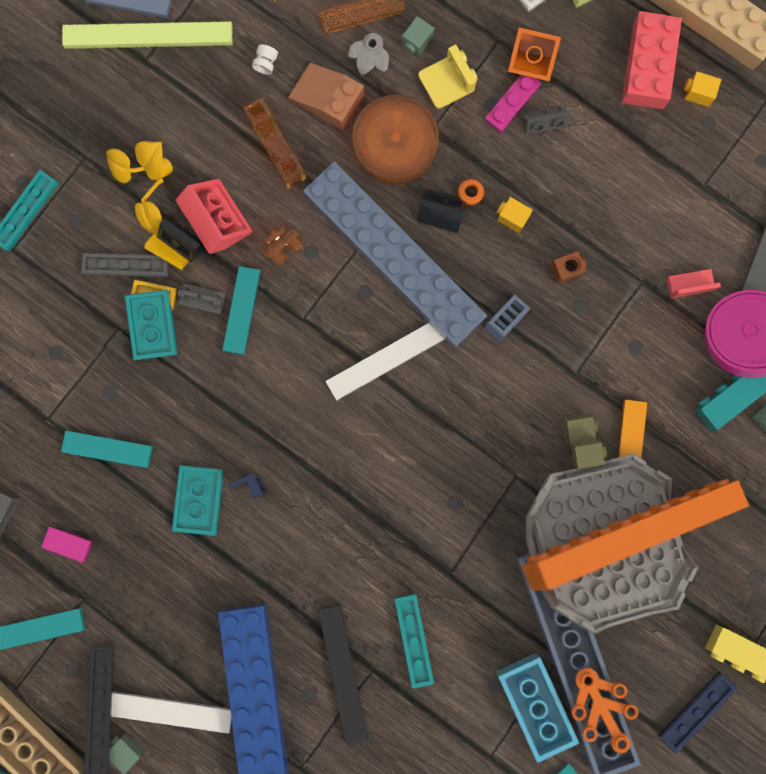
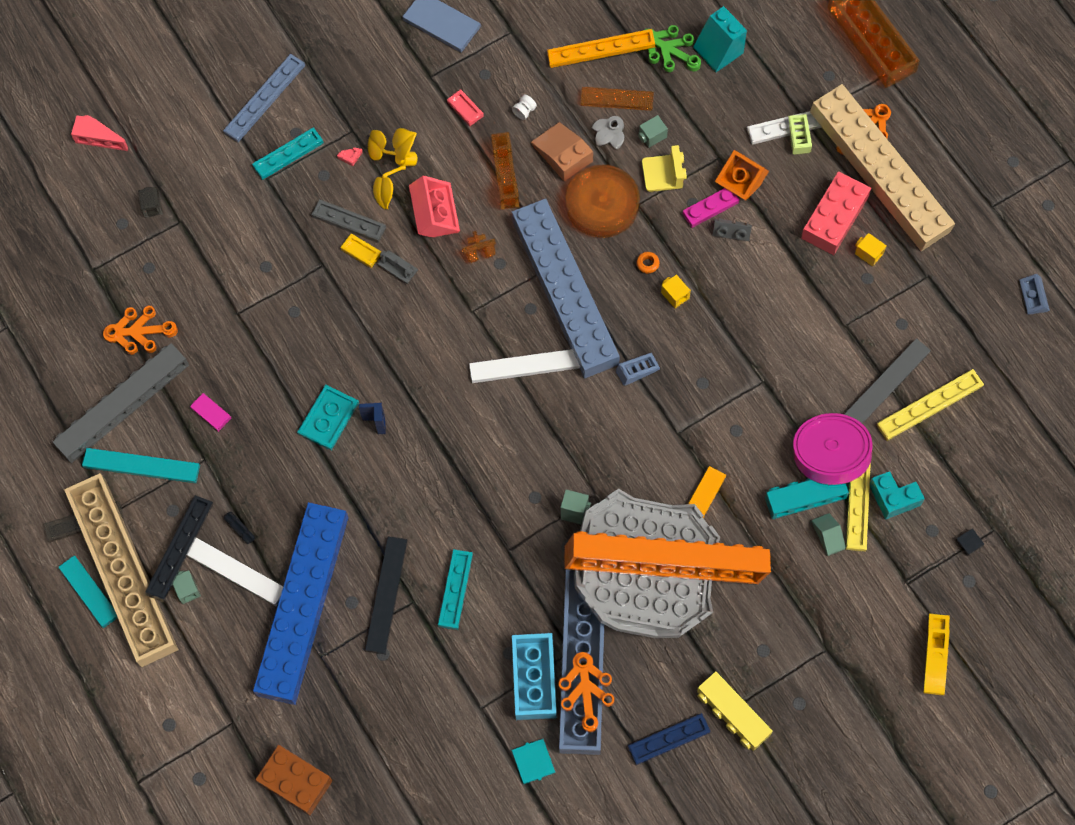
camera: 25 degrees right, 15 degrees down
teal tile [61,430,153,468] -> none
yellowish green tile [62,22,233,49] -> none
teal tile [124,290,178,360] -> none
yellow tile [144,231,189,270] -> none
black panel [157,219,206,262] -> none
teal tile [222,266,261,355] -> none
black panel [417,190,466,233] -> none
dark orange brick [550,251,587,284] -> none
olive brick [562,414,607,469] -> none
coral panel [667,269,721,299] -> none
none -> black axle [224,511,255,544]
none -> coral tile [337,148,363,166]
none -> coral tile [447,89,484,126]
none -> sand green brick [561,490,591,525]

